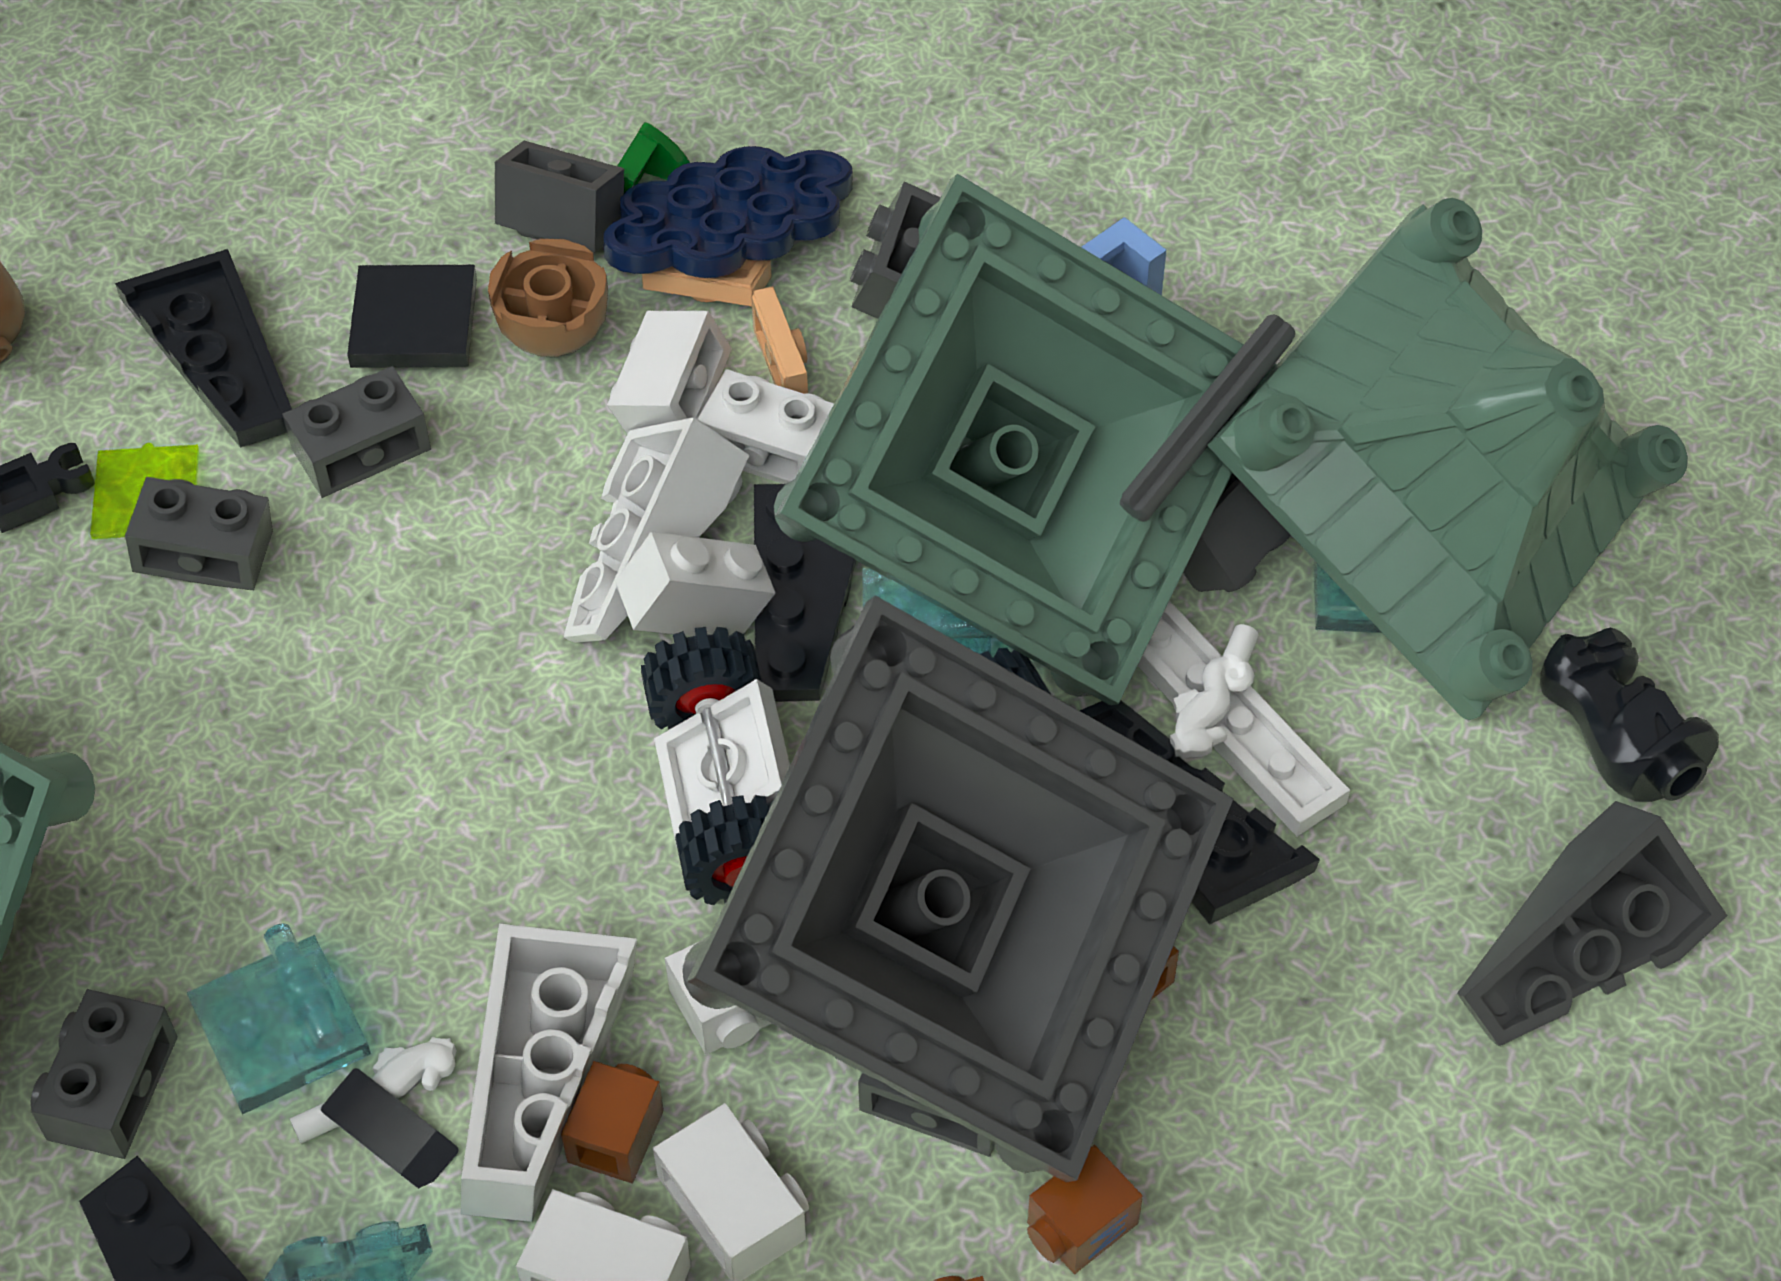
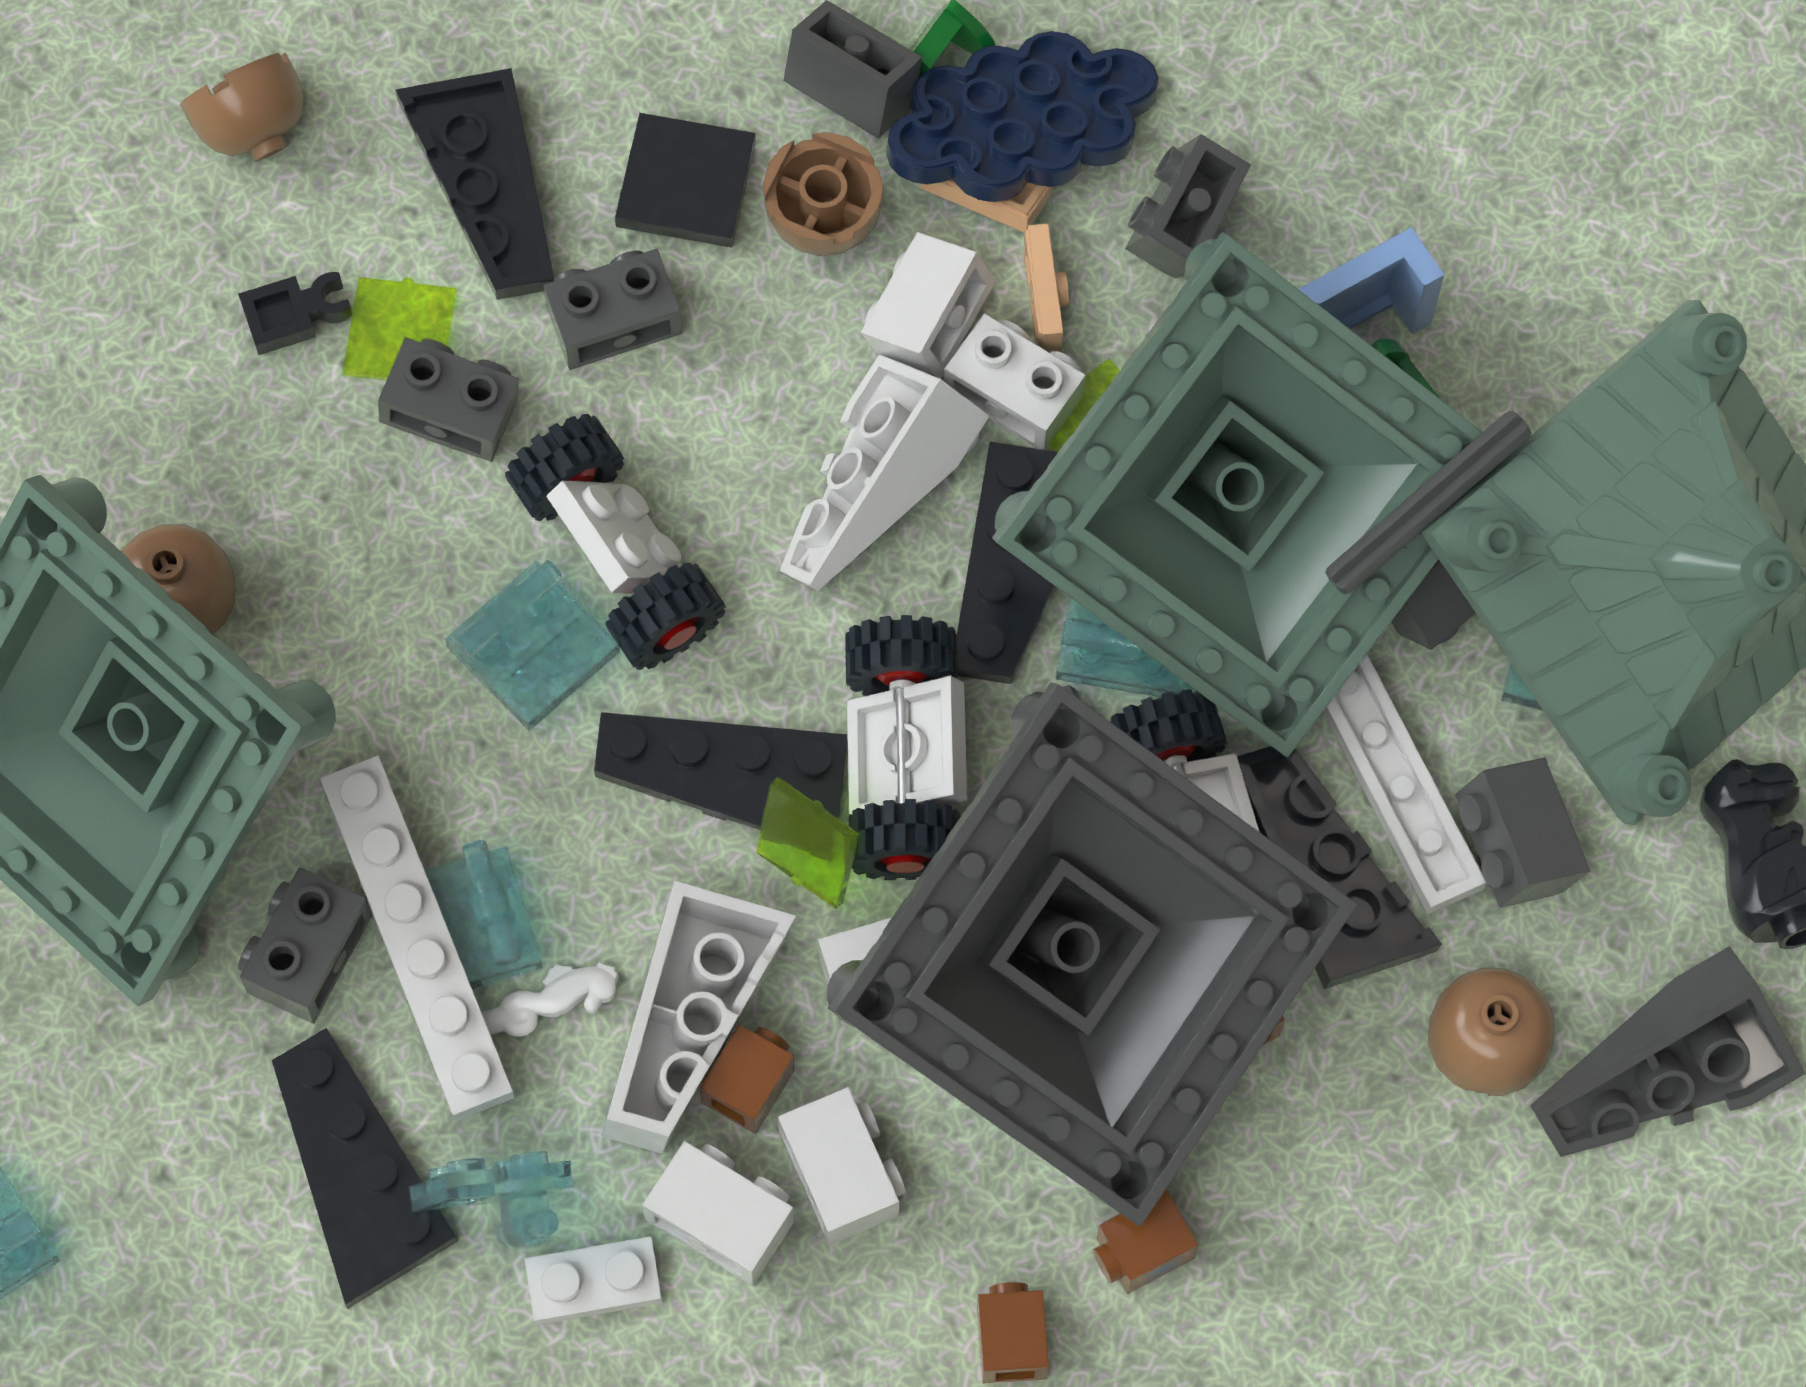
camera: 10 degrees right, 15 degrees up
black sticker [321,1068,458,1189] -> none
white brick [615,531,775,636] -> none
white animal [1170,624,1259,759] -> none
none -> white plate [320,756,514,1122]
none -> clear light blue plate [445,560,620,731]
none -> plate [505,414,726,670]
none -> black wing [594,712,847,858]
none -> clear neon green piece [756,777,859,909]
none -> medium nougat cylinder [1428,968,1554,1096]
none -> dark grey brick [1455,757,1590,908]

